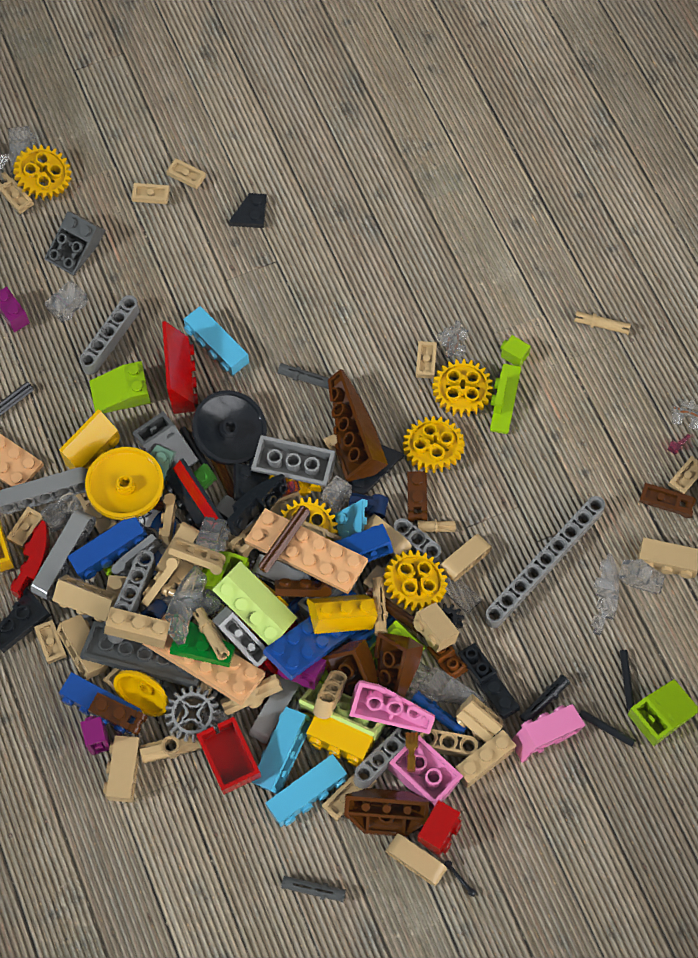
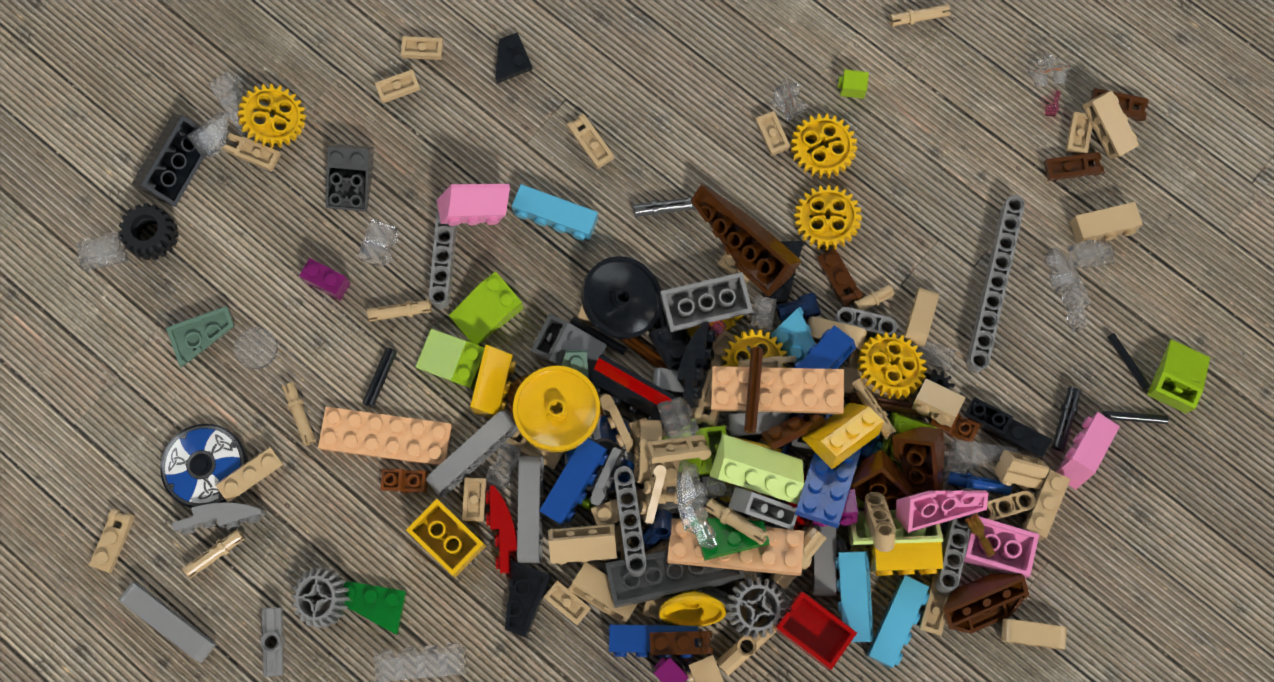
camera: 30 degrees left, 10 degrees up
tan brick [104,607,171,649] -> none
red slope [162,321,199,414] -> none
bright green plate [193,464,217,490] -> none
red slope [418,800,462,858] -> none
black hinge [444,860,476,897] -> none
lime bracket [490,364,521,434] -> none
none -> tan pin [367,299,432,322]
none -> lime slope [415,329,485,390]
none -> bright pink slope [436,184,510,226]
none -> tan plate [566,113,614,170]

